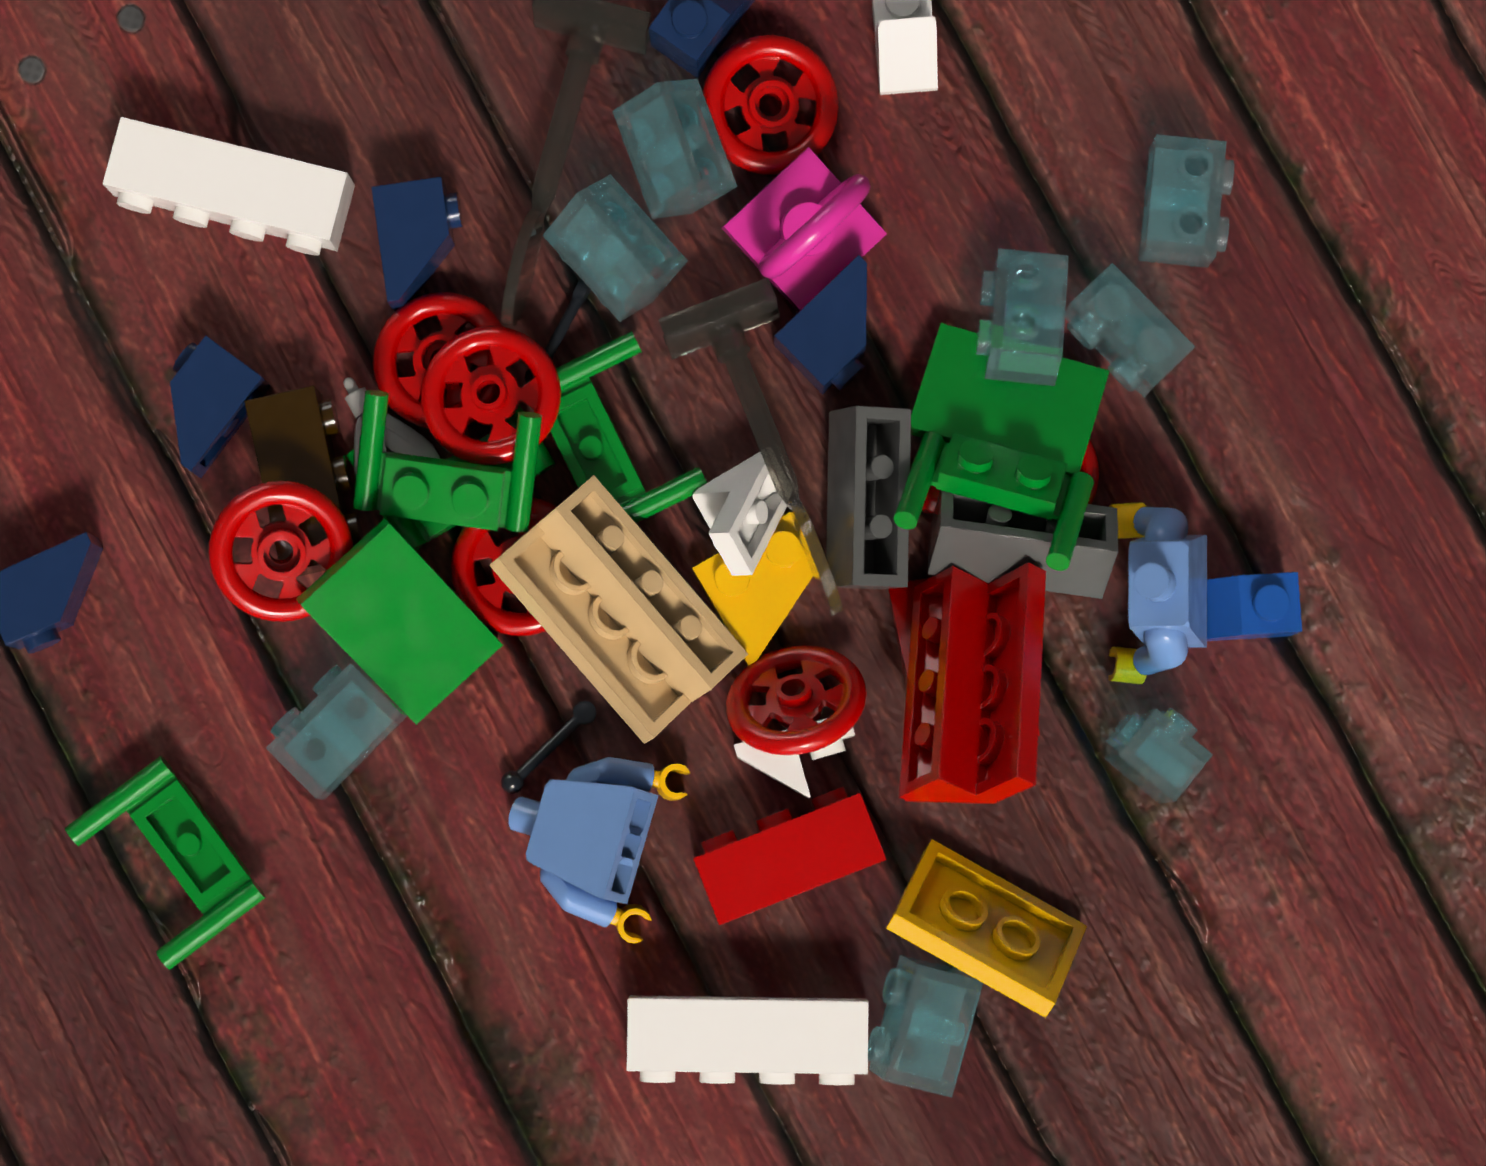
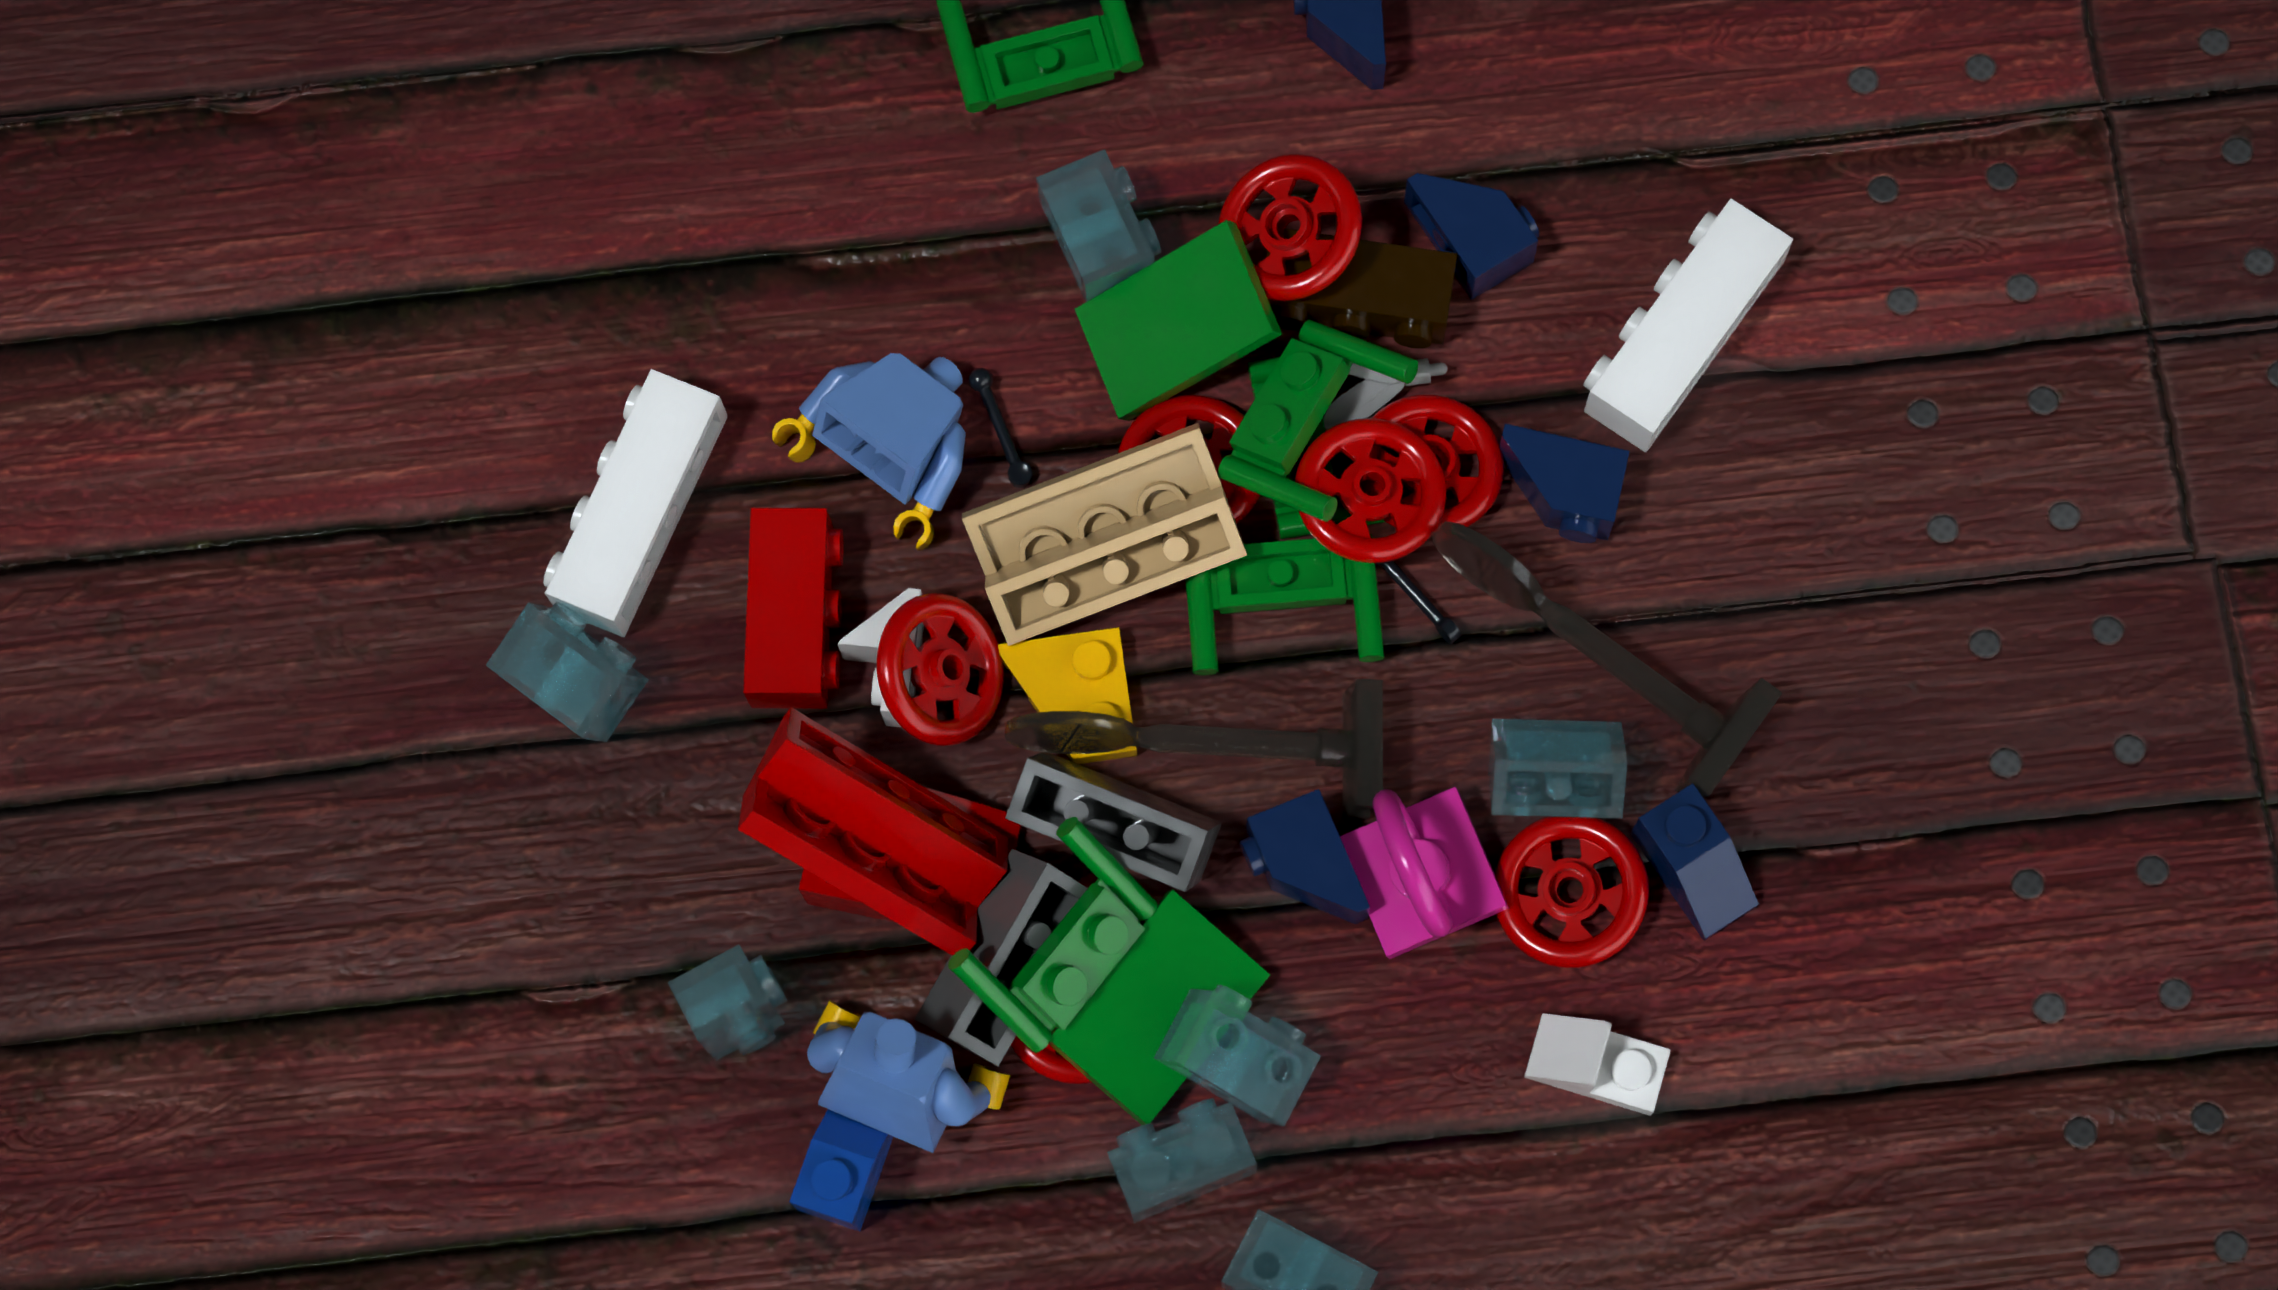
camera: 115 degrees right, 10 degrees down
clear light blue brick [543,174,688,322] -> none
white slope [693,450,794,576] -> none
yellow plate [886,839,1087,1018] -> none

